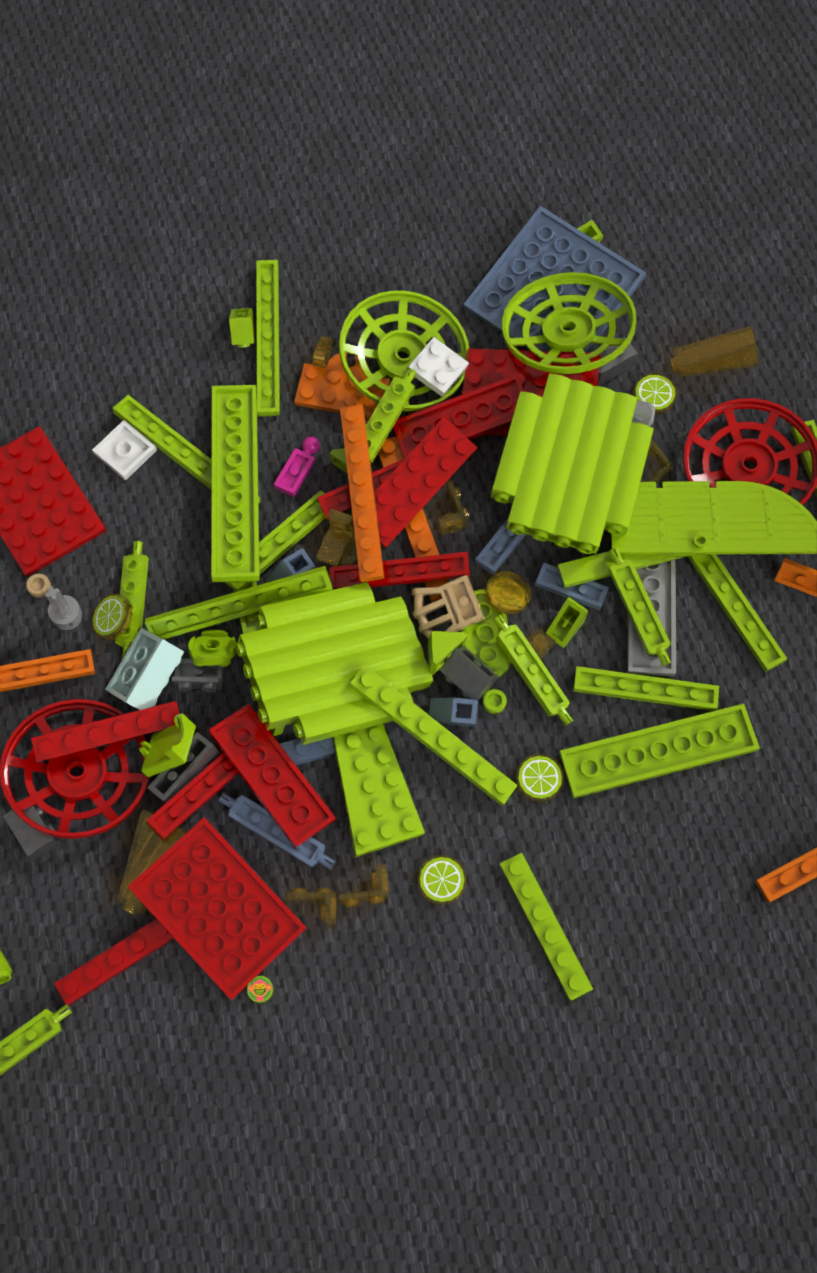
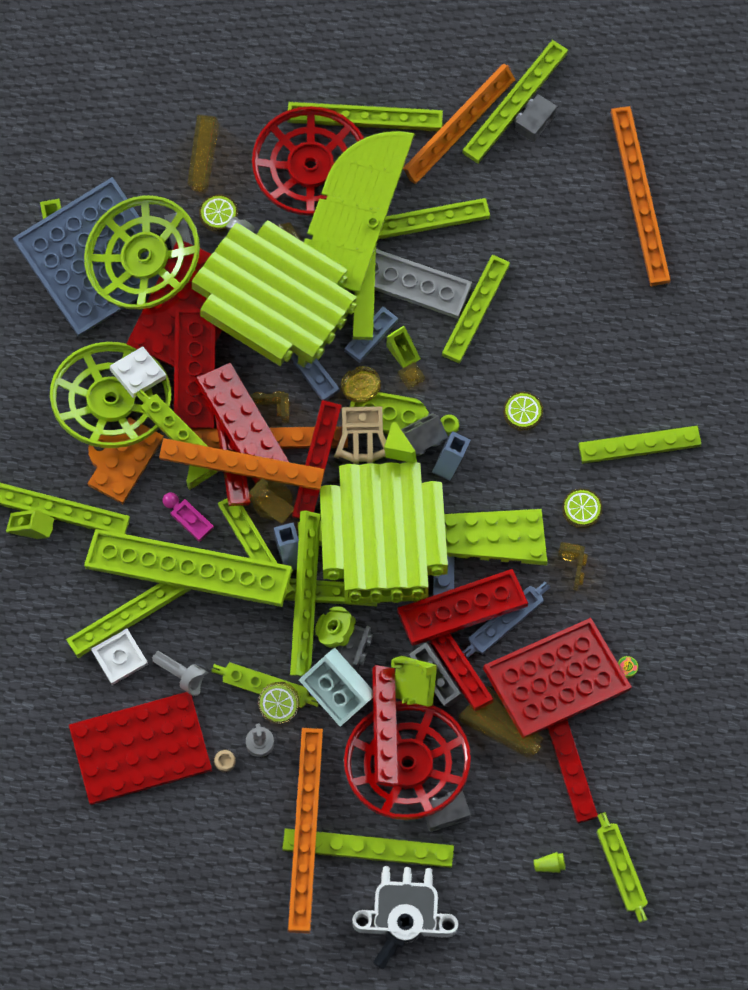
camera: 75 degrees left, 0 degrees up
clear yellow bracket [286,888,337,927] -> none
clear yellow beam [312,336,333,368] -> none
lime plate [349,665,518,806] -> none
lime plate [493,615,574,726] -> none
lime plate [559,704,760,799] -> none
lime plate [608,548,671,667] -> none
none -> light grey piece [152,651,209,696]

